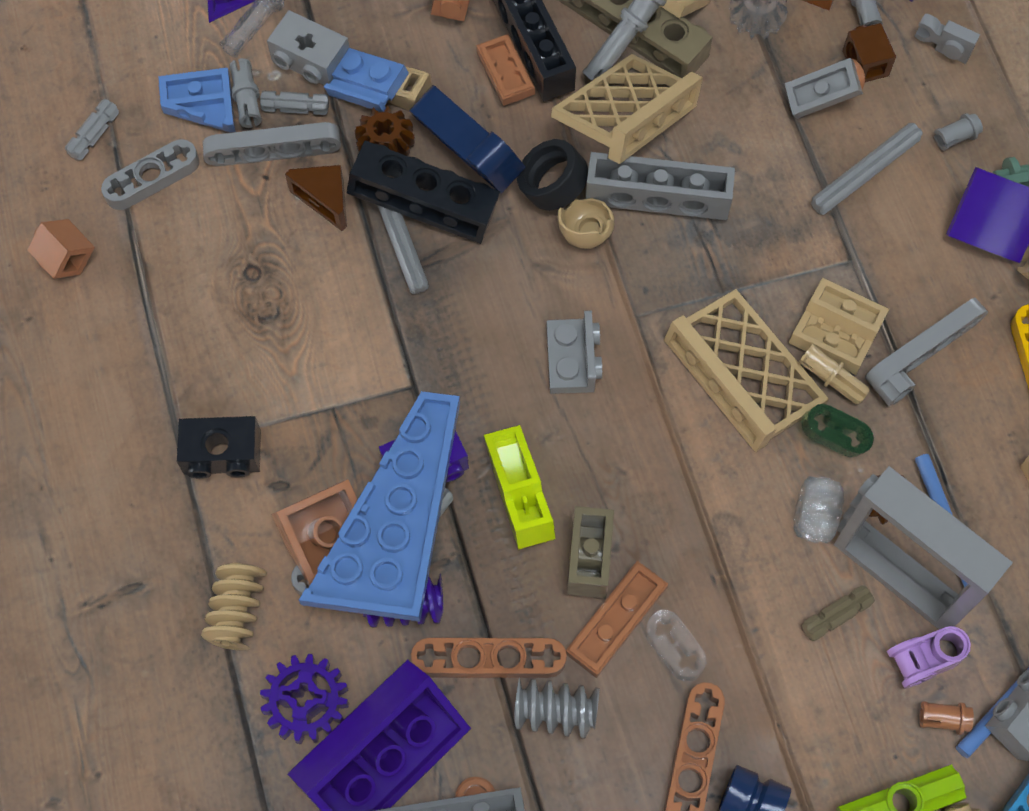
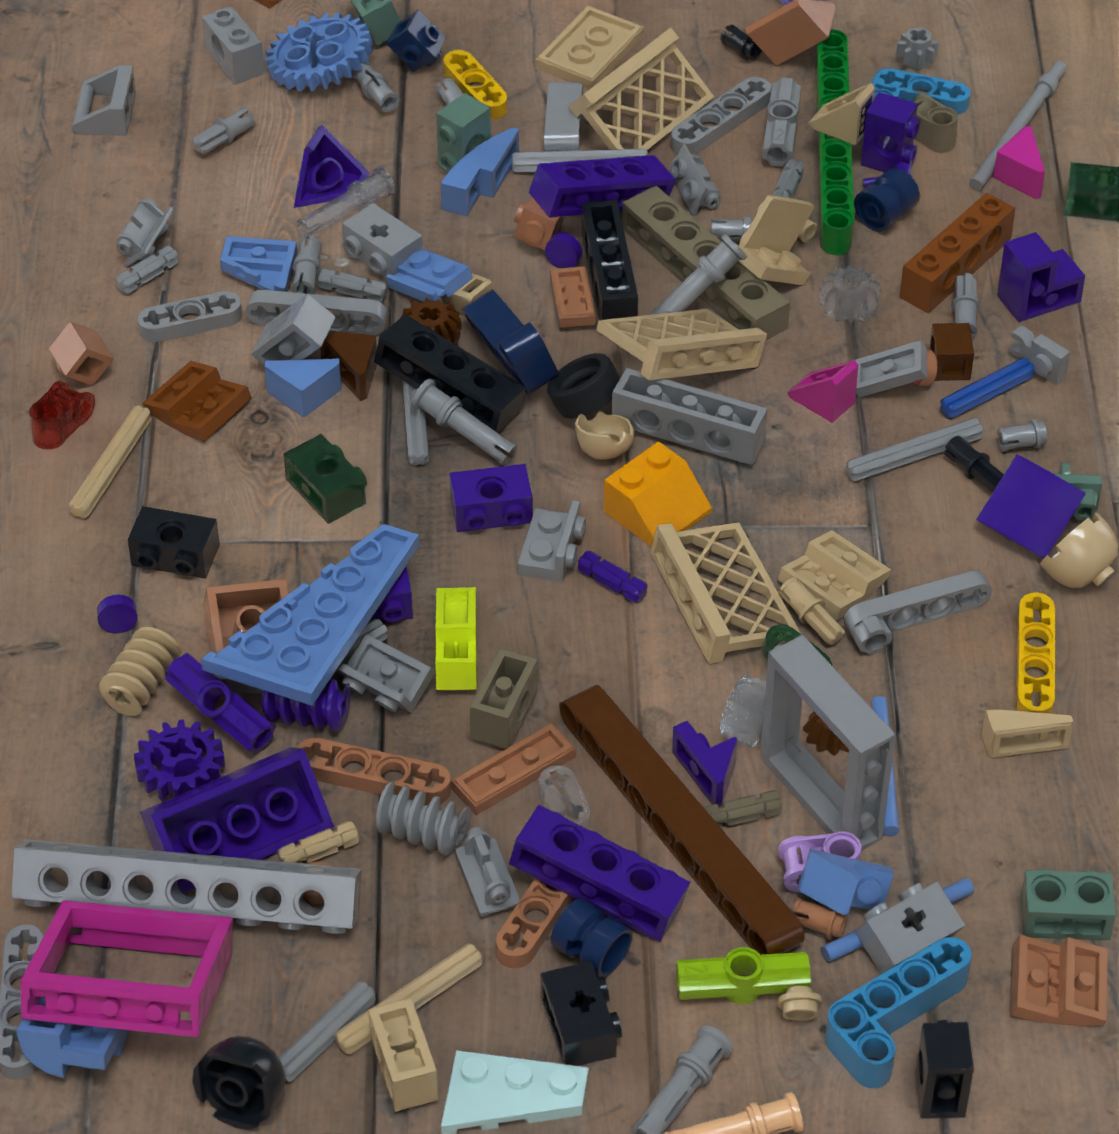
camera: 15 degrees right, 20 degrees down
none -> clear red piece [29,380,95,449]
none -> tan axle [69,405,151,519]
none -> dark purple tile [97,595,138,634]
none -> light grey hinge [116,198,174,268]
none -> dark orange slope [142,361,252,441]
none -> dark purple piece [165,653,276,754]
none -> light grey brick [251,294,335,365]
none -> medium blue slope [265,359,341,417]
none -> tan axle [278,821,359,864]
none -> clear green brick [283,434,367,524]
none -> light grey bracket [336,634,436,714]
none -> light grey pin [411,378,518,466]
none -> dark purple brick [450,464,533,532]
none -> light grey hinge [455,827,520,916]
none -> dark purple brick [509,804,690,942]
none -> dark purple tile [545,233,582,268]
none -> reddish brown beam [559,685,805,955]
none -> dark purple axle [578,551,648,603]
none -> light orange slope [604,441,712,547]
none -> dark purple slope [672,721,738,807]
none -> dark pink slope [787,360,859,423]
none -> medium blue slope [798,849,894,915]
none -> blue axle [940,358,1035,418]
none -> black axle [944,436,1004,492]

